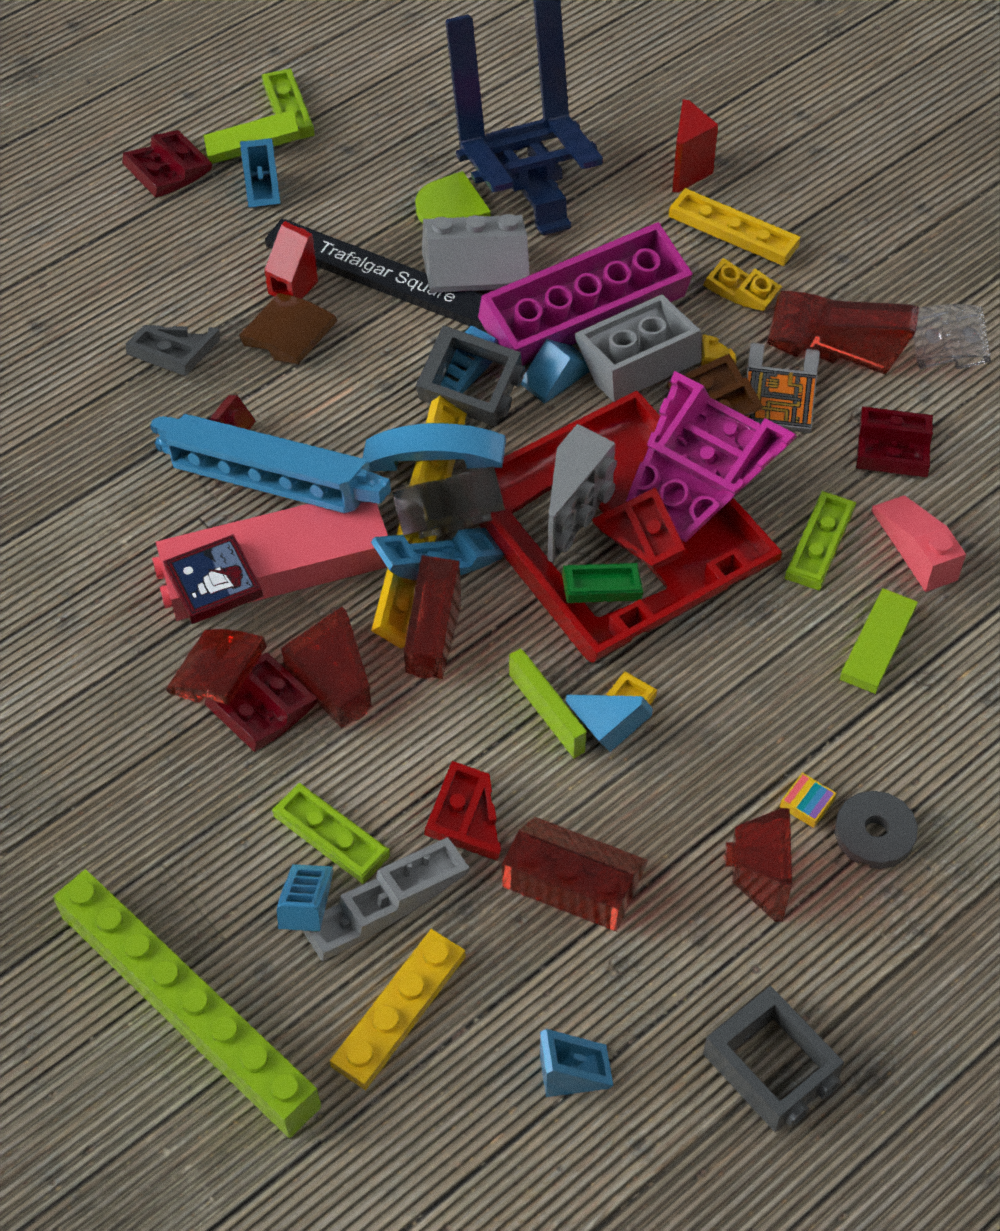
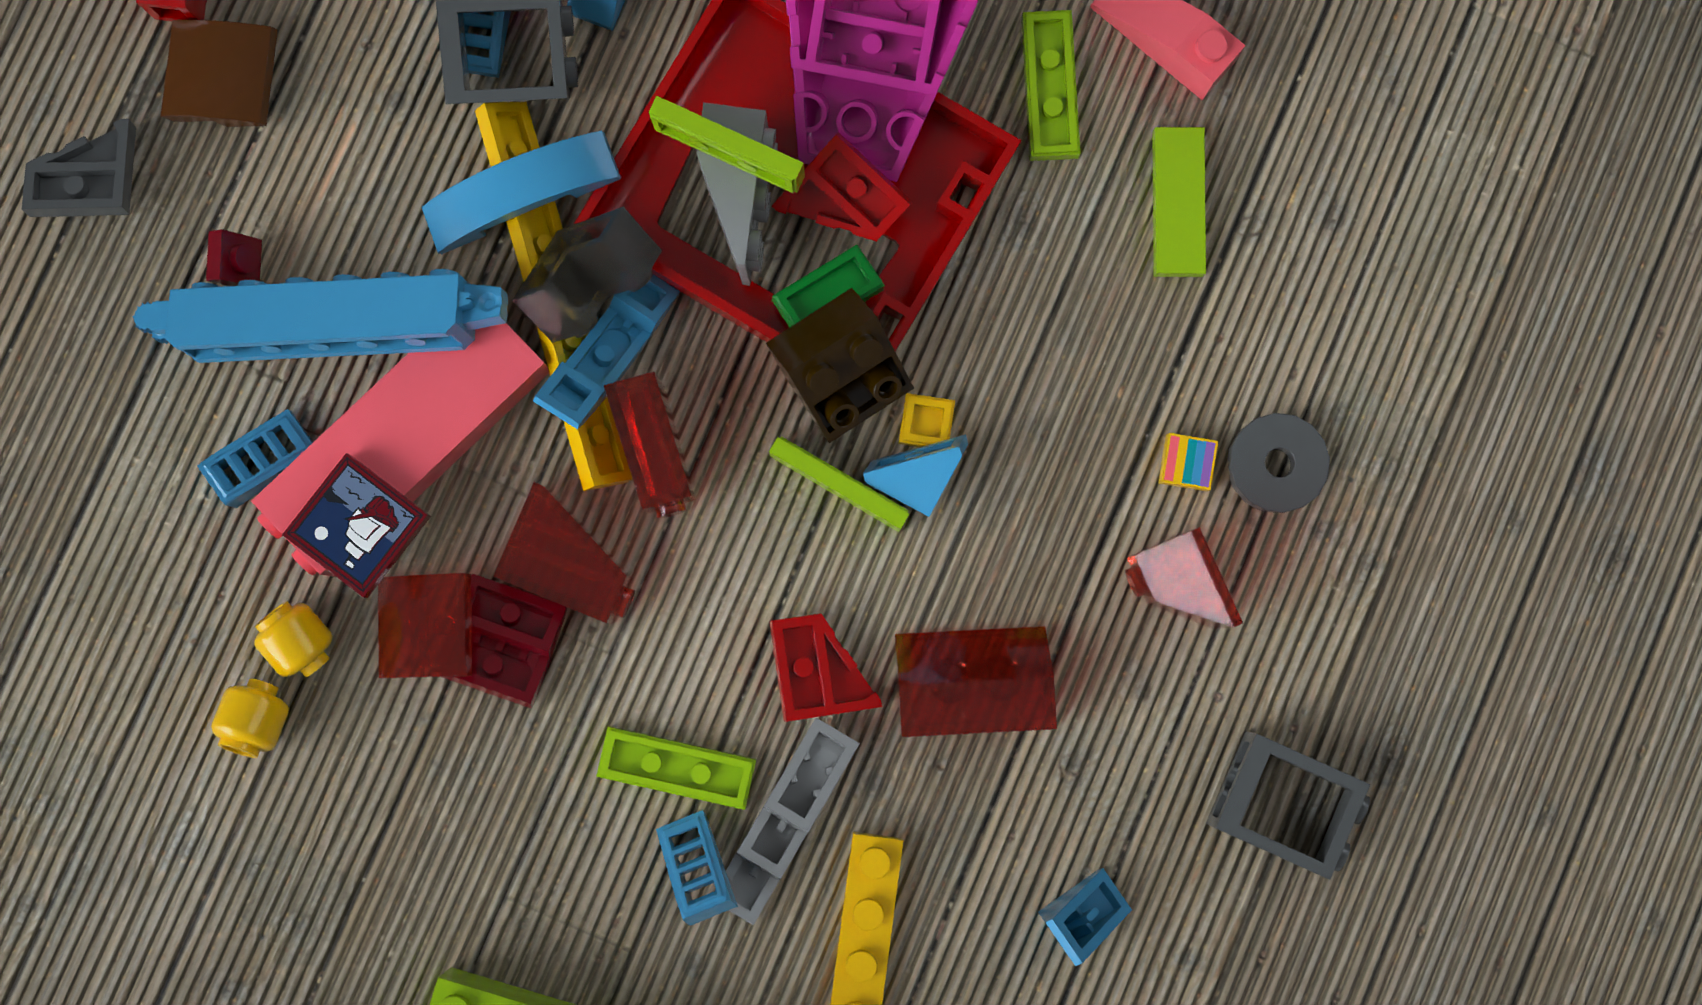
camera: 30 degrees left, 30 degrees up
none -> dark azure slope [197,409,313,508]
none -> yellow head [211,679,289,758]
none -> yellow head [254,601,333,677]
none -> lime tile [649,96,805,194]
none -> dark brown slope [766,288,914,443]

